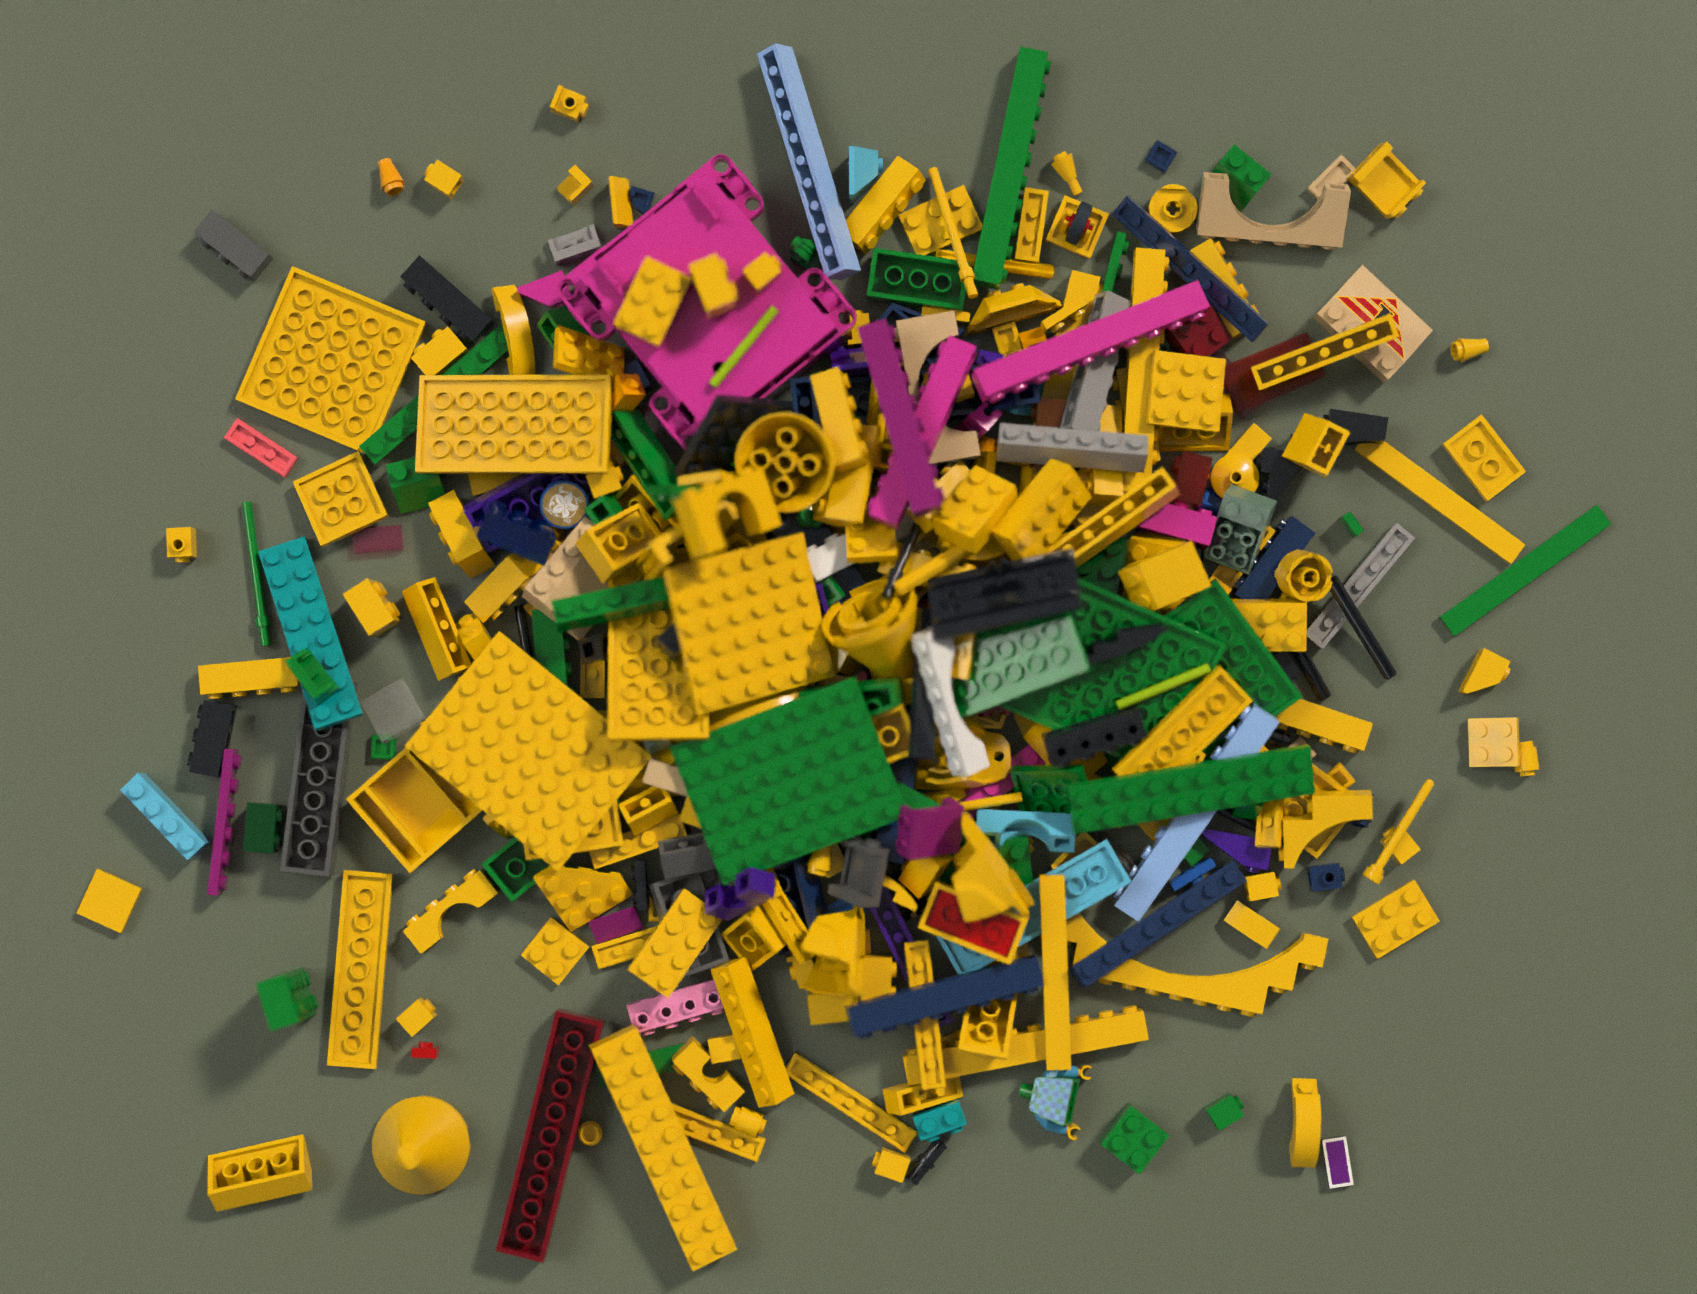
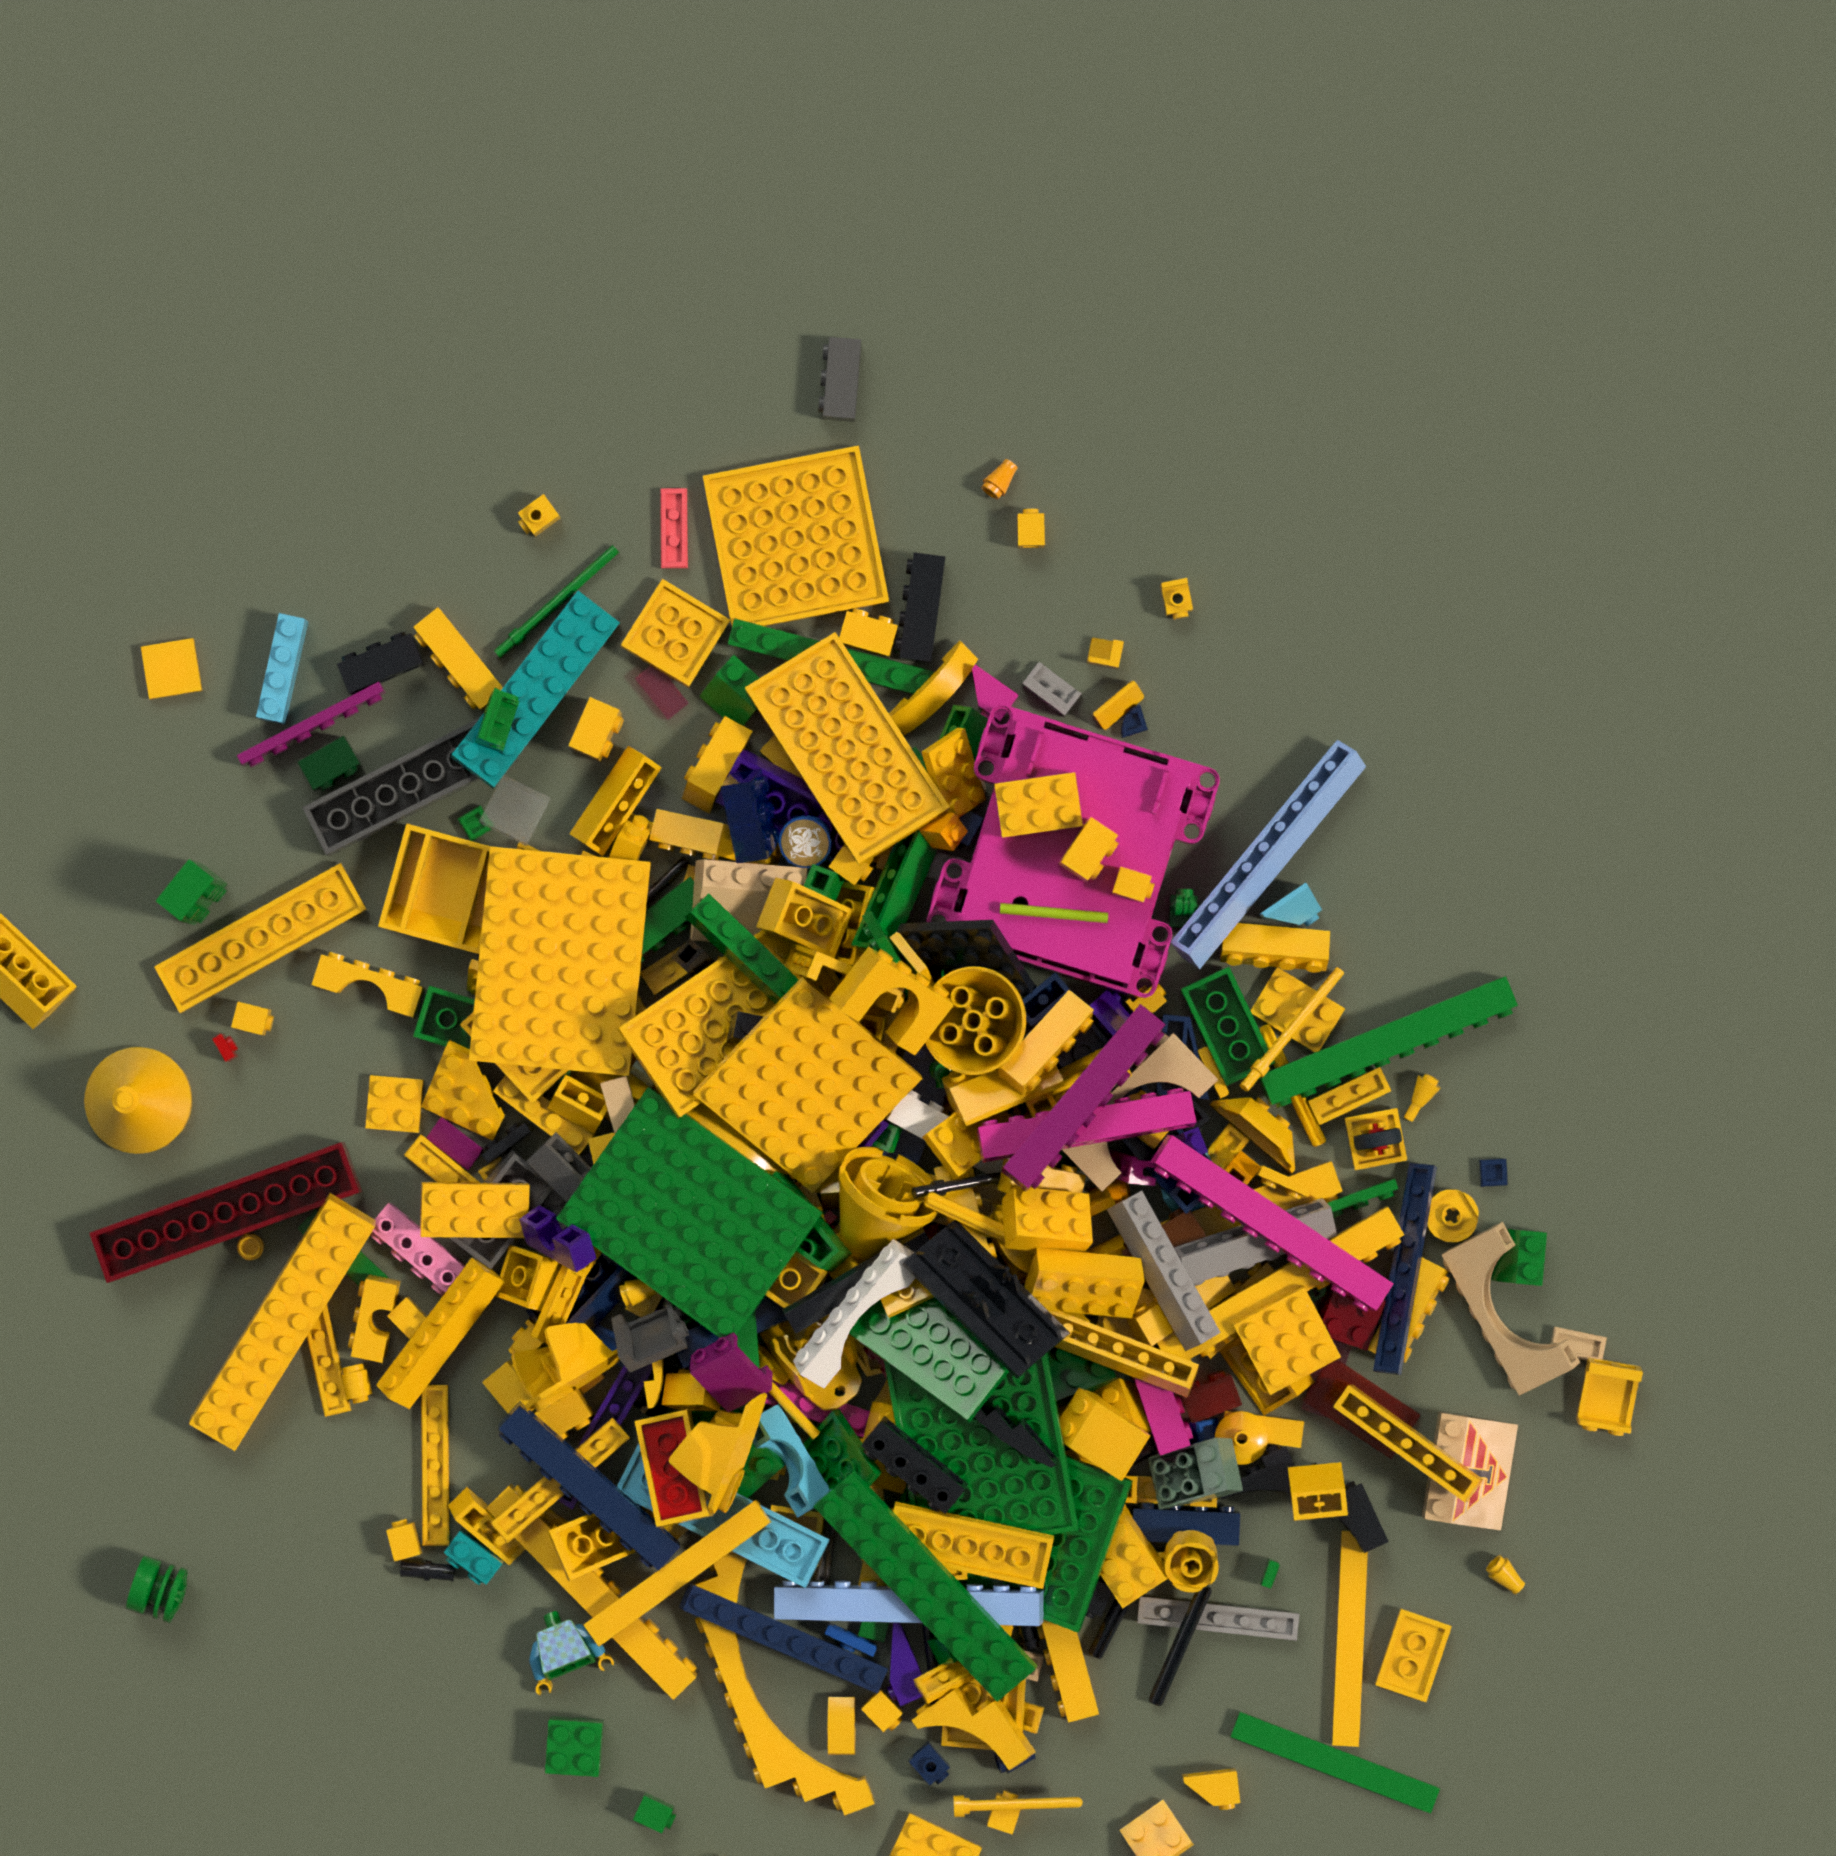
camera: 60 degrees right, 0 degrees up
lime bar [1116,663,1211,710] -> none

